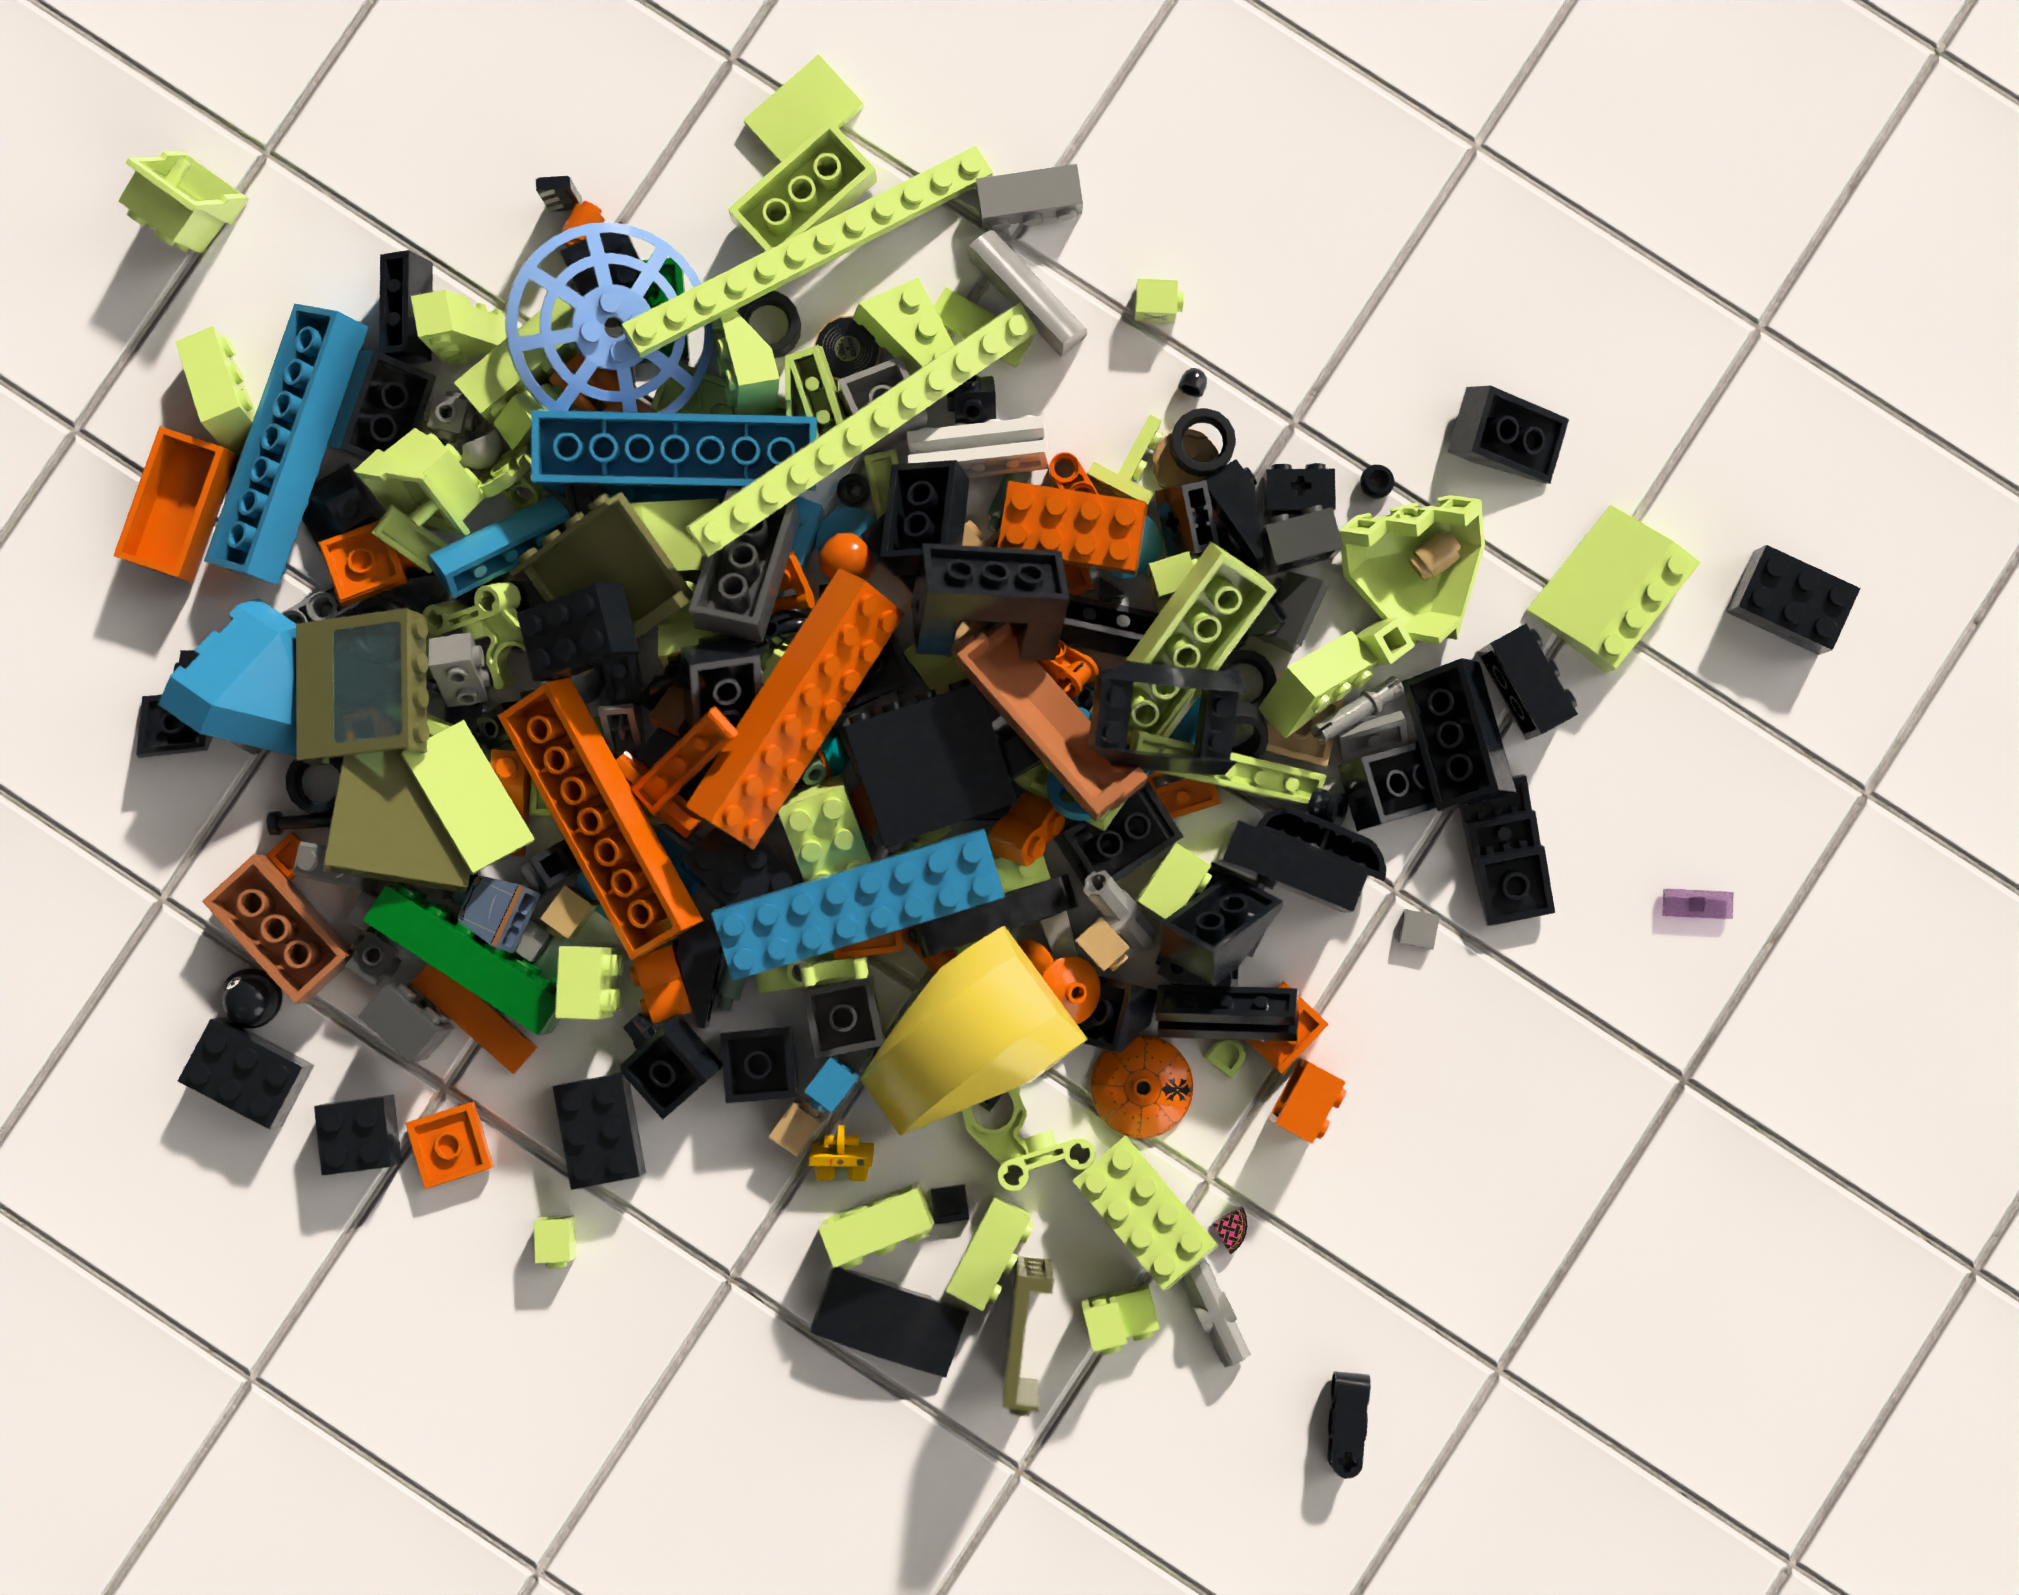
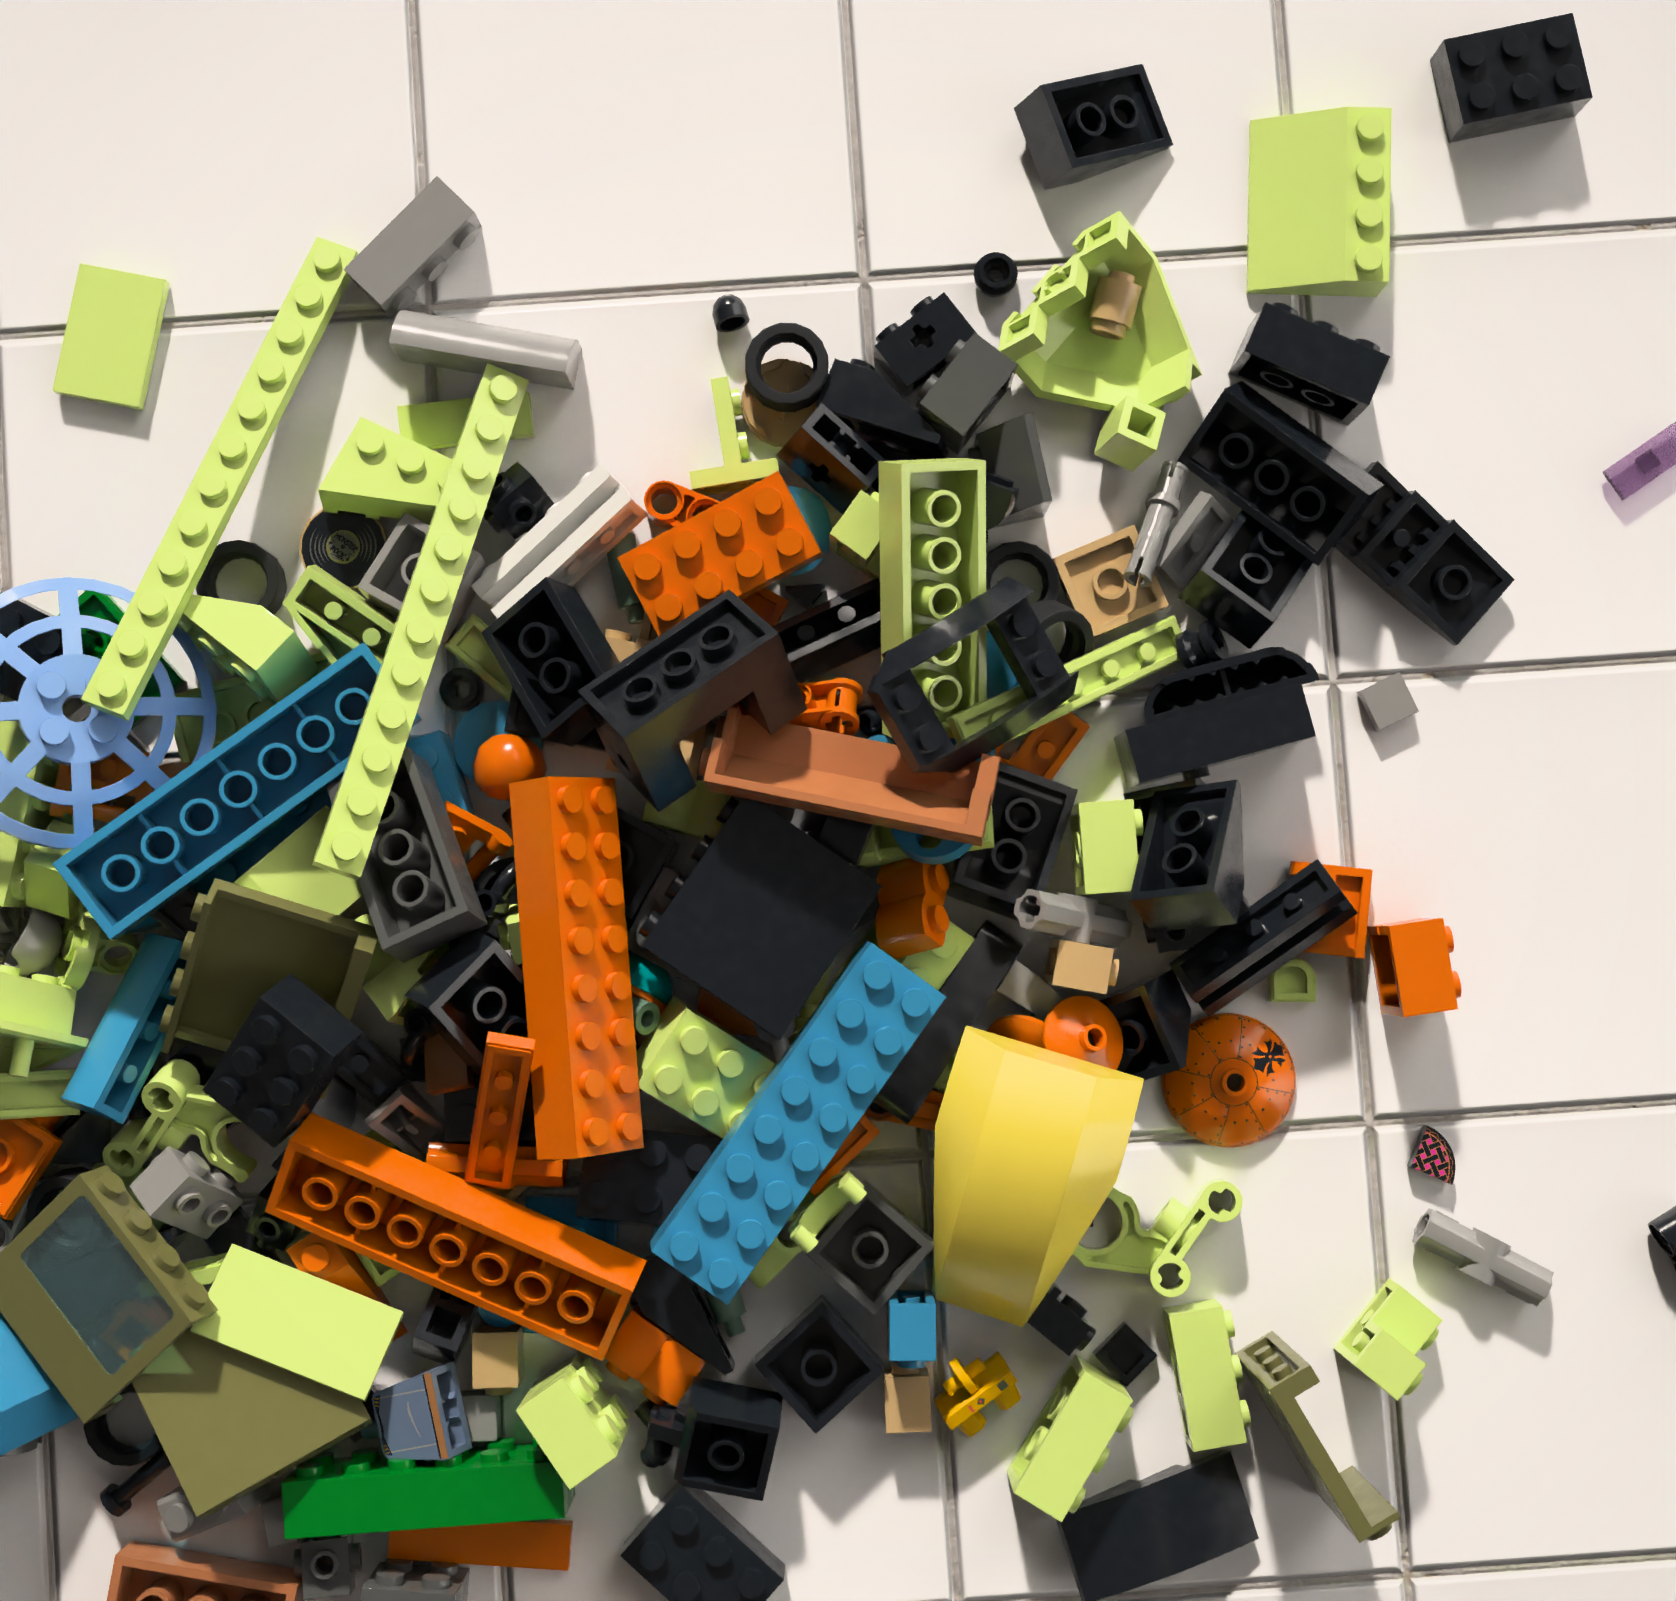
camera: 40 degrees left, 0 degrees up
orange tile [266,832,302,880] -> none
yellowish green brick [728,119,878,253] -> none
yellowish green brick [1073,1135,1219,1291] -> none
yellowish green brick [1134,278,1184,323] -> none
yellowish green wedge [1258,631,1379,738] -> none
none -> black arm [633,1398,674,1469]
none -> black brick [1027,1282,1096,1356]

